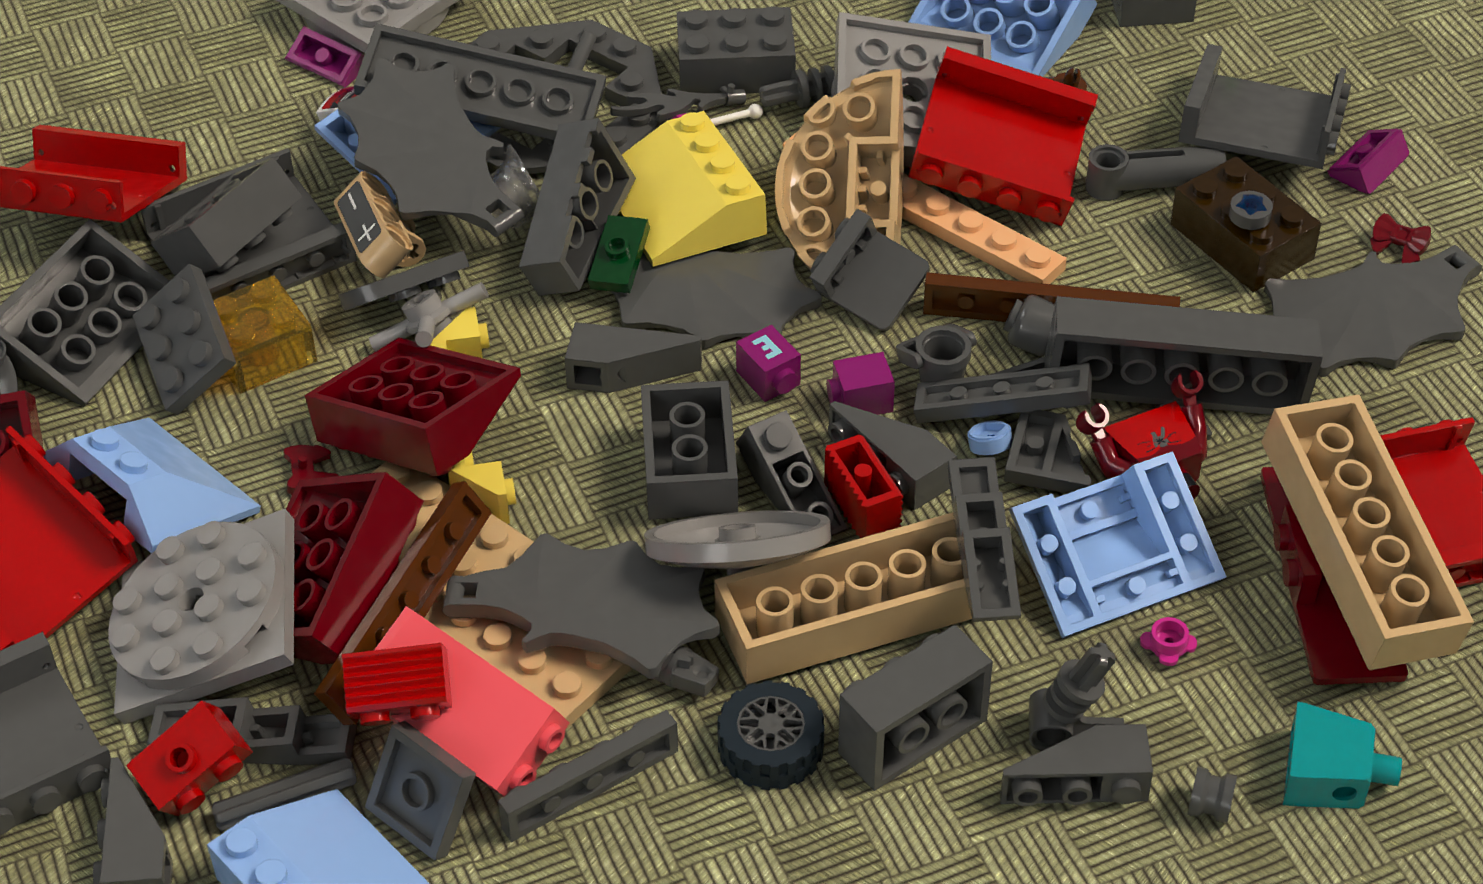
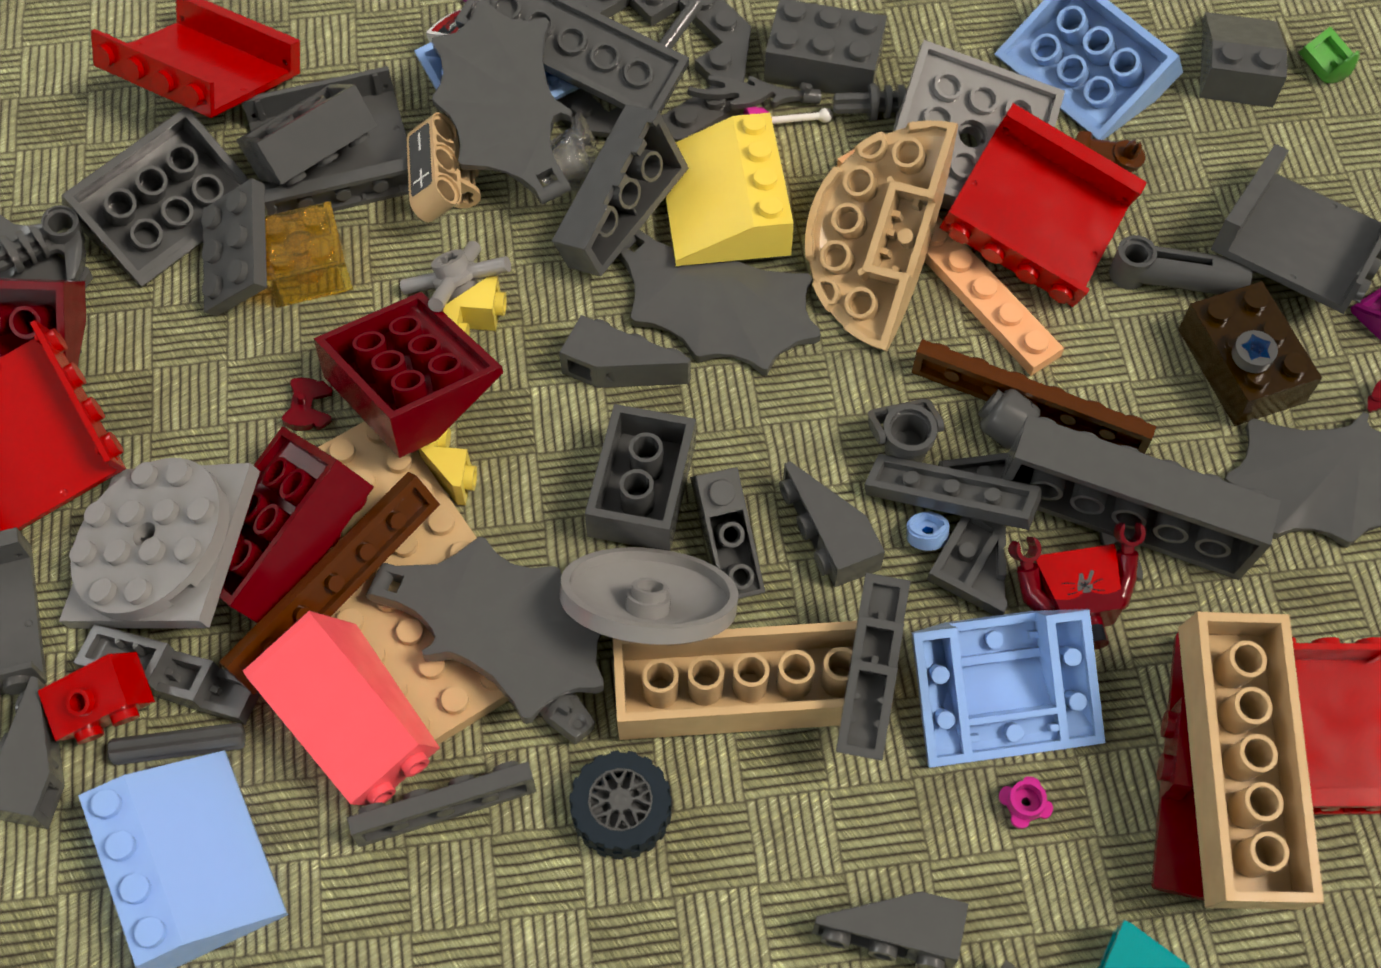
camera: 15 degrees right, 15 degrees up
light blue slope [43,418,261,553] -> none
dark grey plate [338,250,470,311] -> none
red brick [342,642,452,726] -> none
dark grey plate [365,721,476,861] -> none
dark green plate [588,215,650,293] -> none
magenta brick [736,324,801,402] -> none
dark grey bracket [810,209,930,332] -> none
red brick [824,434,904,538] -> none
magenta brick [826,352,895,415] -> none
dark grey brick [838,624,993,791] -> none
dark grey piece [1029,643,1124,751] -> none

